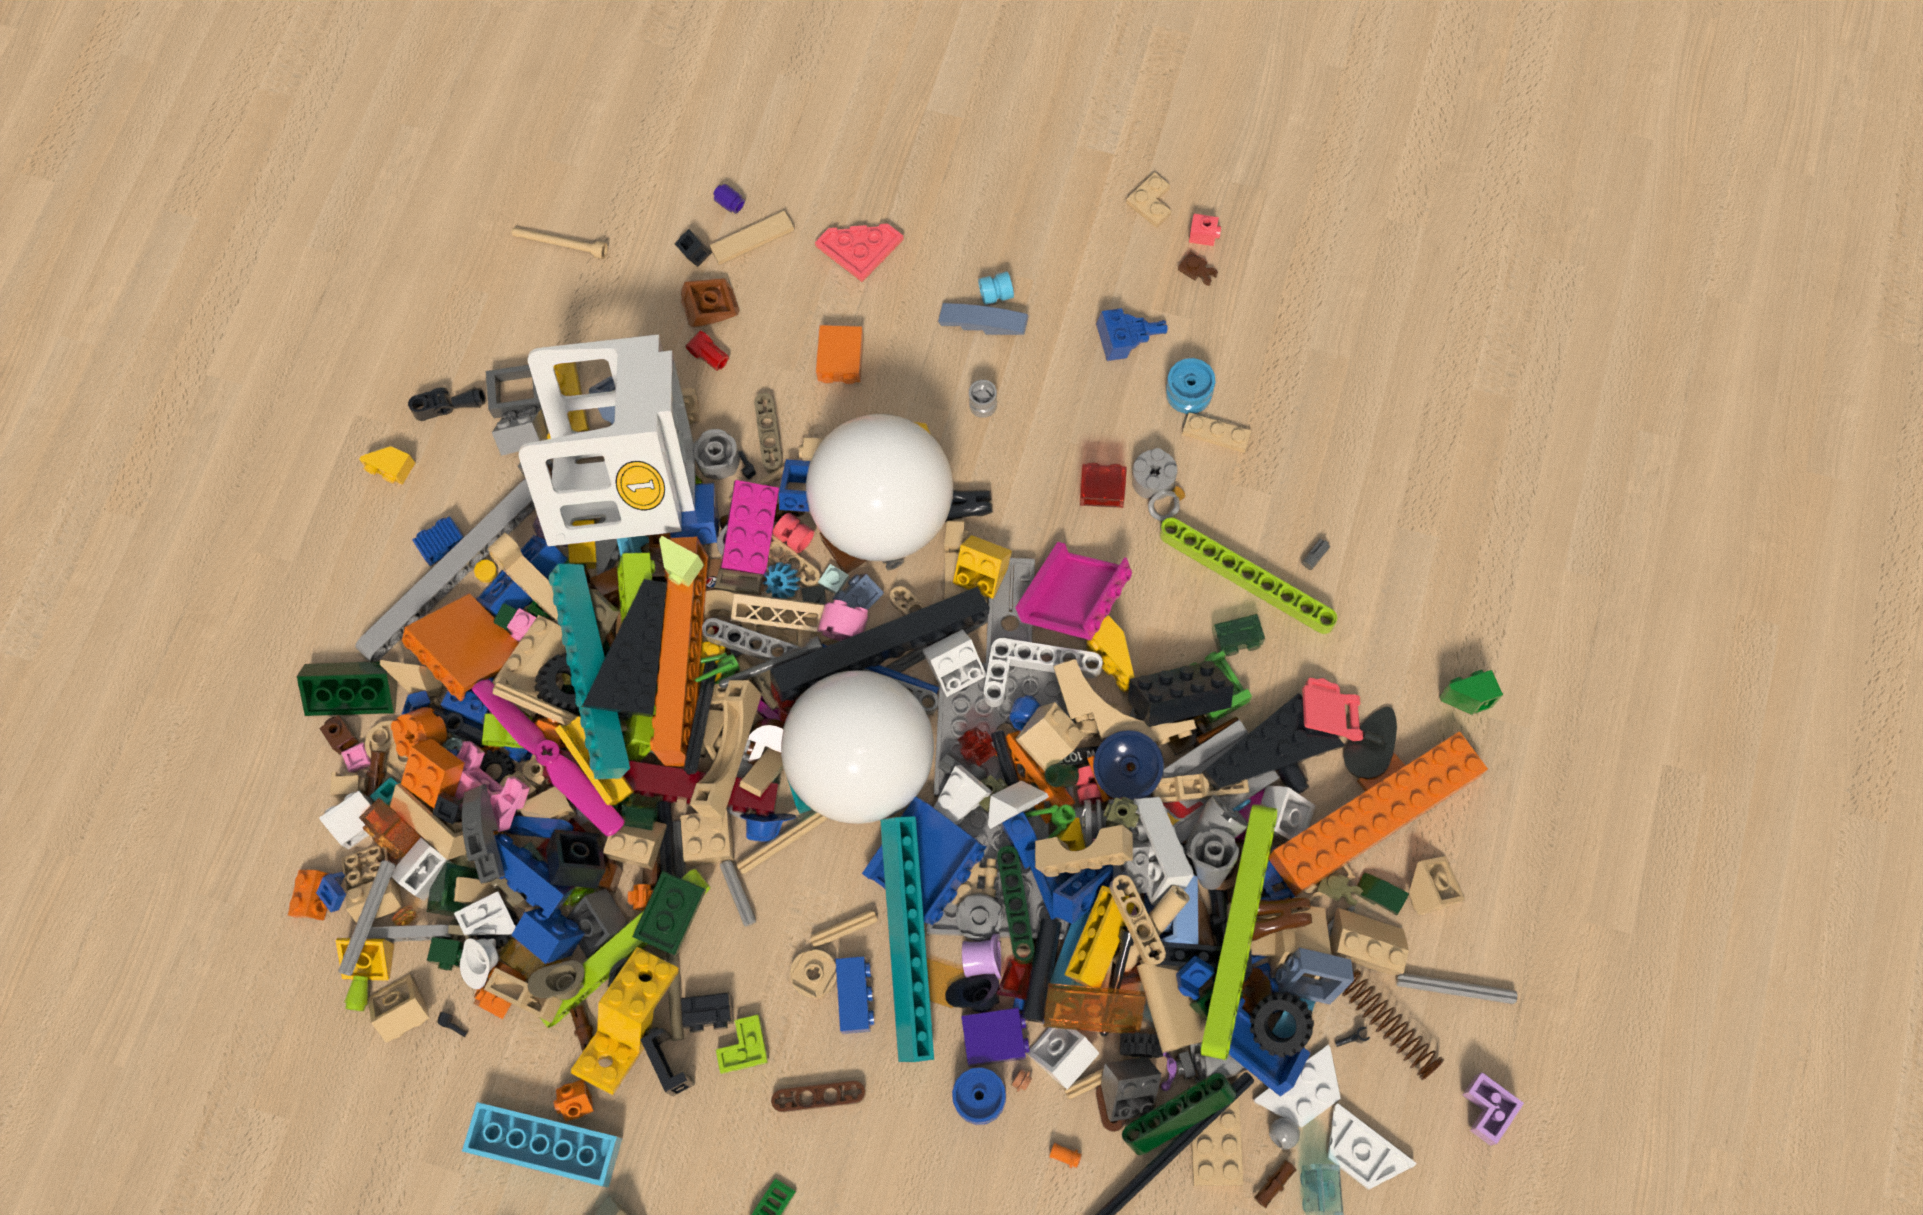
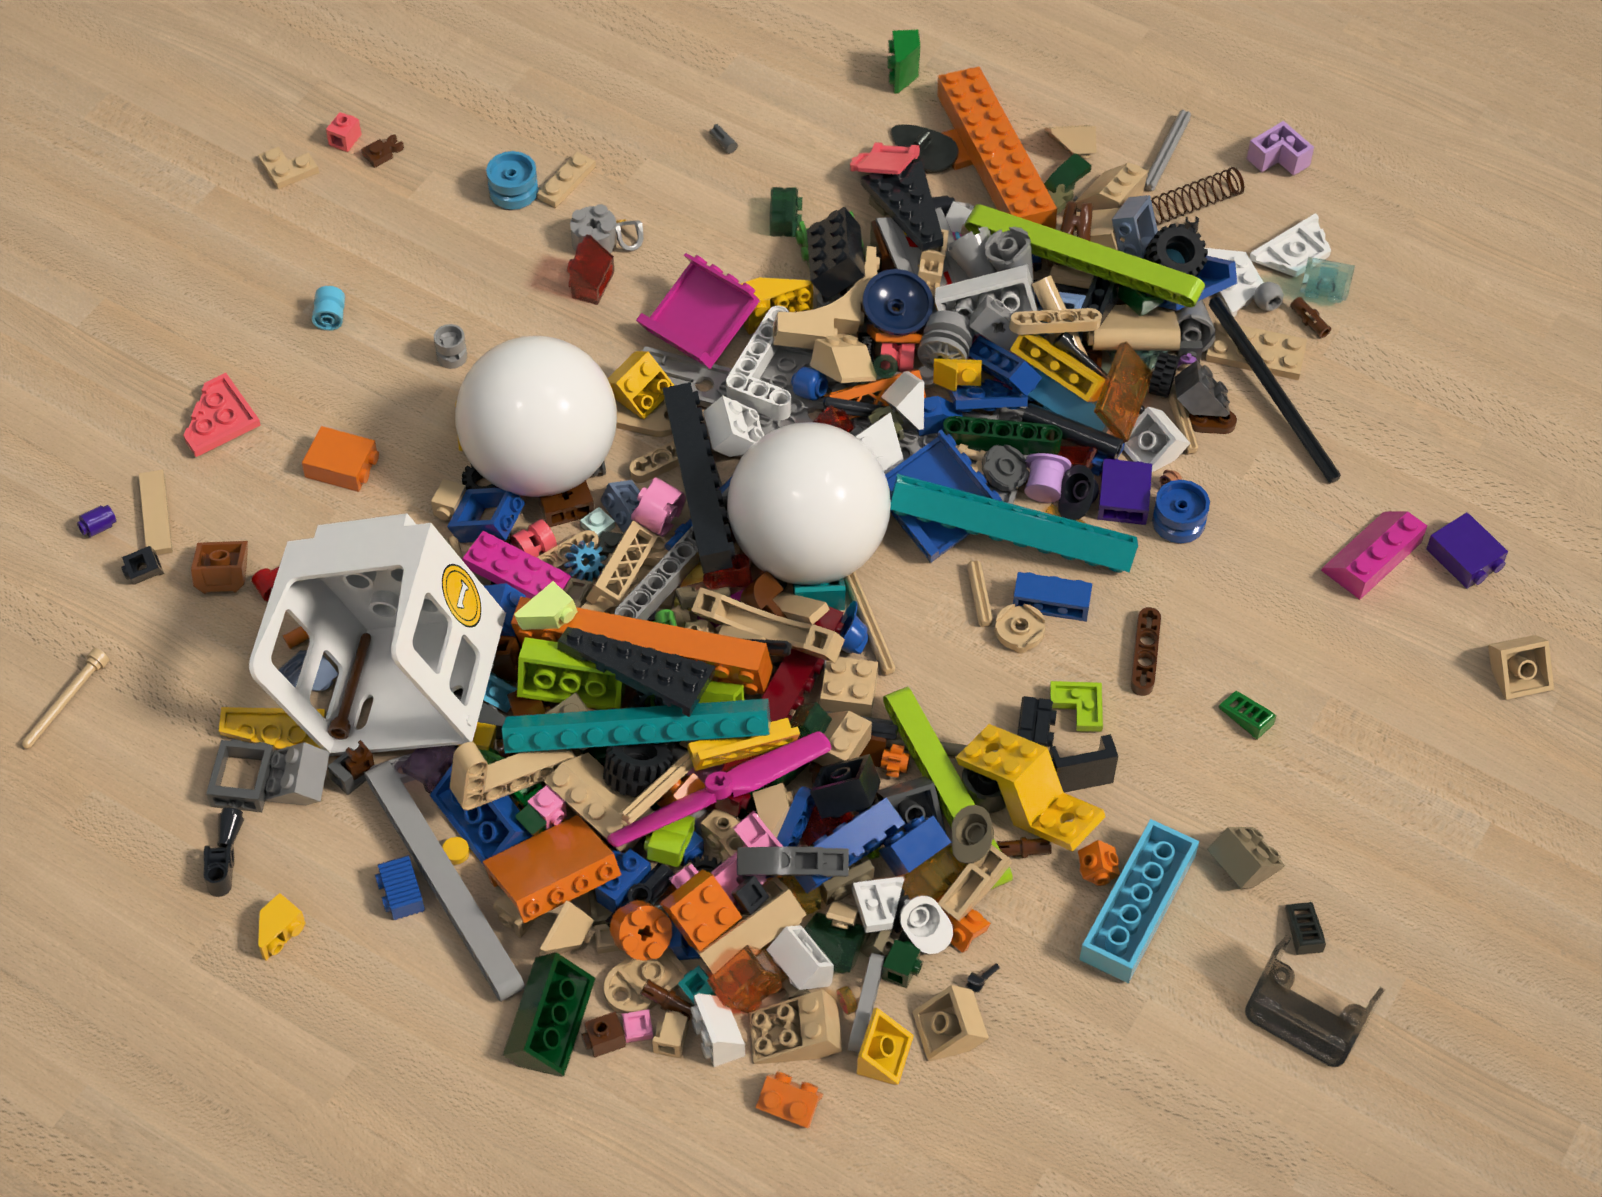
camera: 80 degrees left, 15 degrees down
blue bracket [316,872,346,913] -> none
light grey axle [338,860,395,976] -> none
lime cone [344,976,368,1011] -> none
blue piece [401,690,430,715] -> none
dark green tile [632,871,706,956] -> none
dark grey piece [719,636,823,688] -> none
light grey axle [720,860,756,926] -> none
sand blue slope [938,303,1029,335] -> none
bright green plant [1024,804,1075,839] -> none
tan arch [1035,825,1133,877] -> none
orange pin [1049,1143,1082,1169] -> none
blue brick [1096,308,1168,361] -> none
olive brick [1103,797,1140,831] -> none
dark green beam [1122,1073,1236,1155] -> none
lime beam [1160,518,1337,634] -> none
blue bracket [1176,956,1215,1001] -> none

